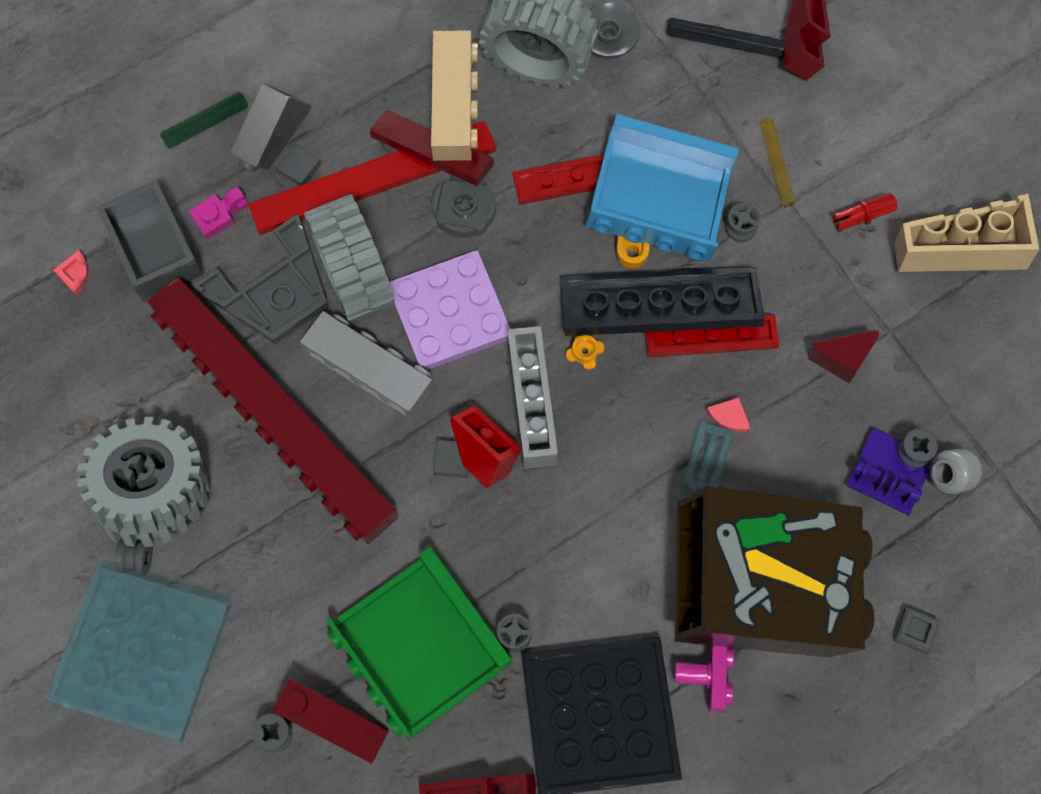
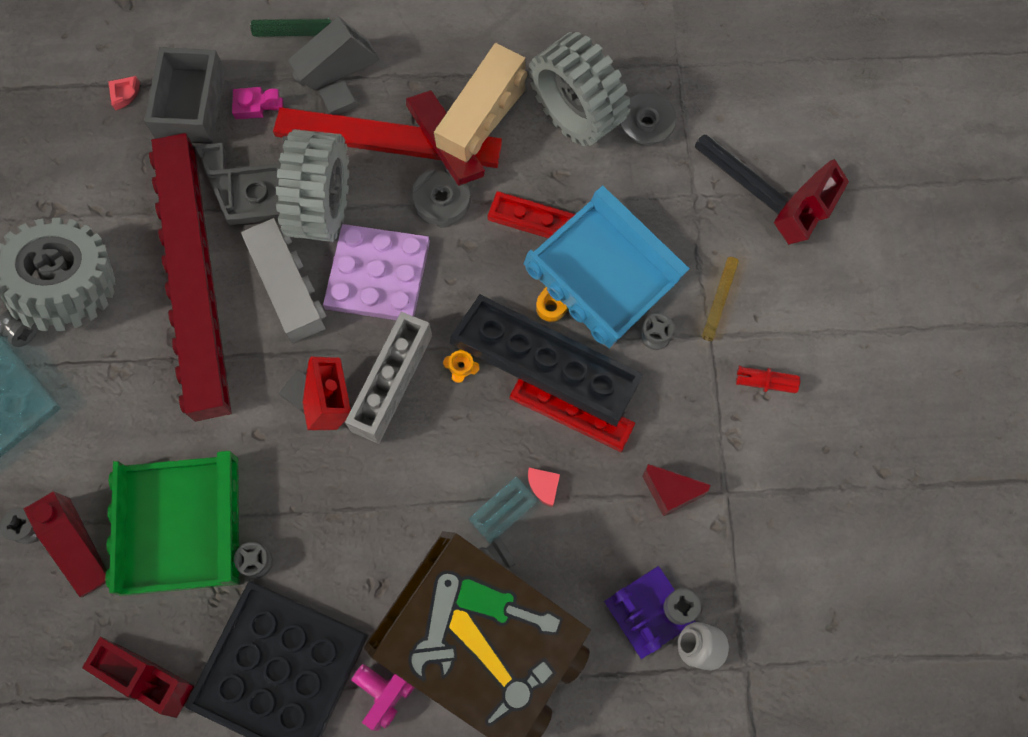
camera: 30 degrees right, 0 degrees up
tan wedge [894,194,1039,272] -> none

